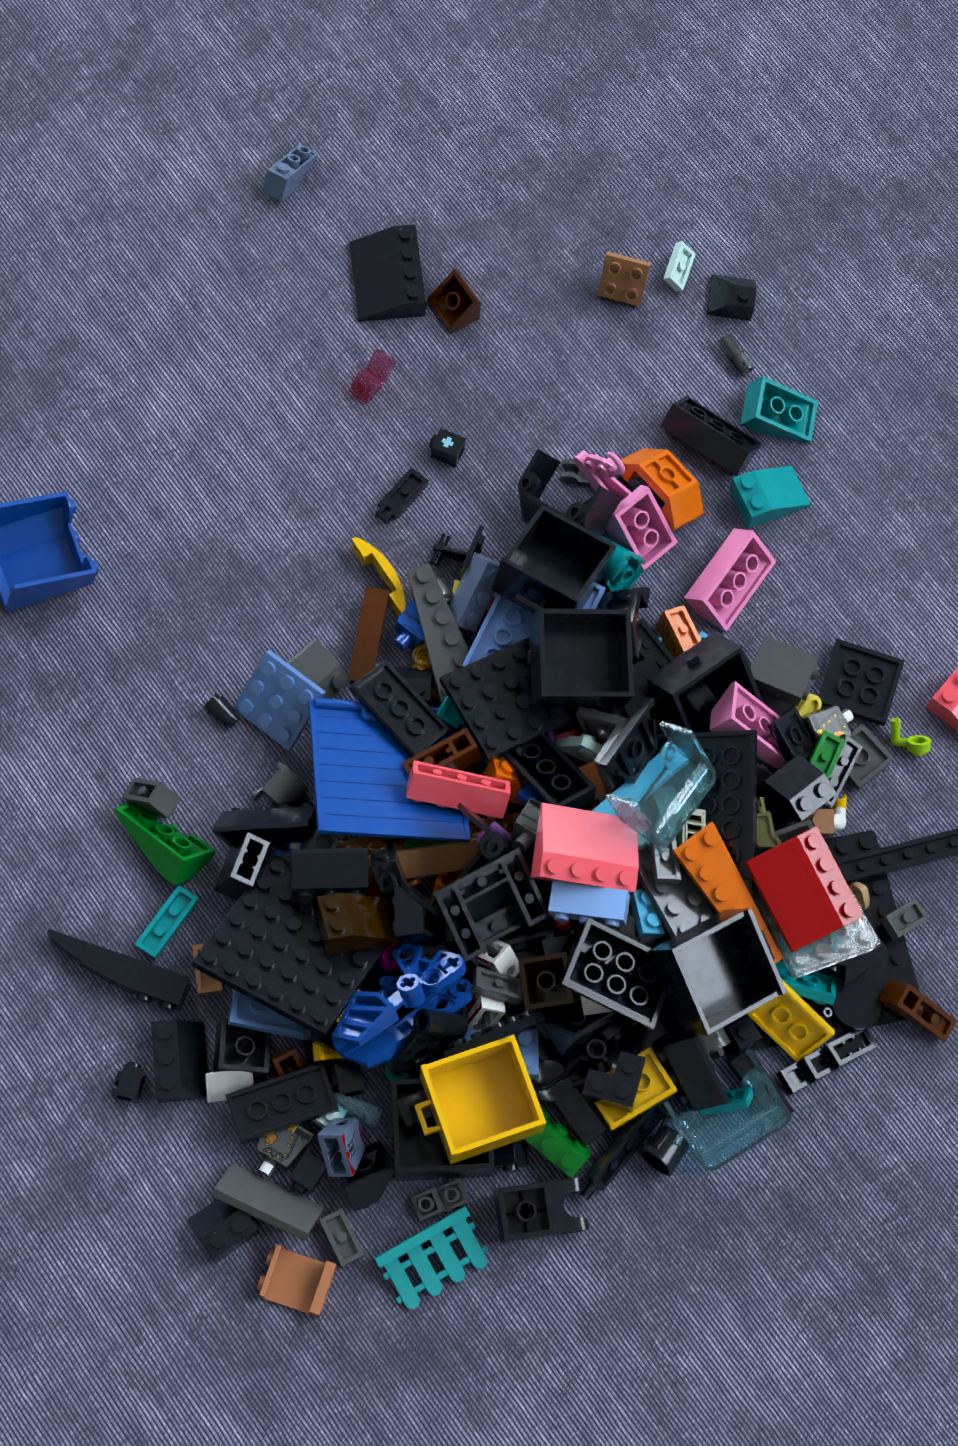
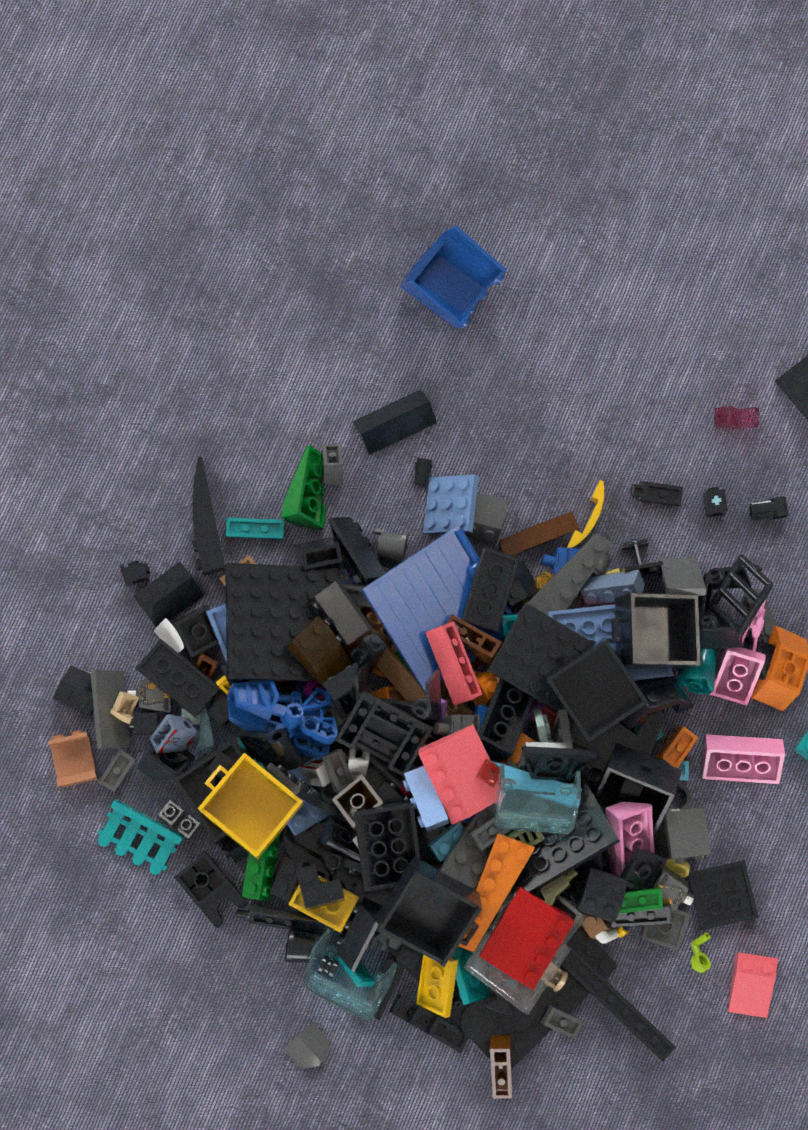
camera: 55 degrees right, 10 degrees up
none -> tan tile [110,691,139,724]
none -> dark grey slope [283,1022,330,1069]
none -> black wheel [317,955,339,979]
none -> black slope [352,389,437,455]
none -> clear red tile [476,759,503,787]
none -> dark grey tile [658,557,706,596]
none -> black bar [708,554,774,637]
none -> black piece [749,496,789,520]

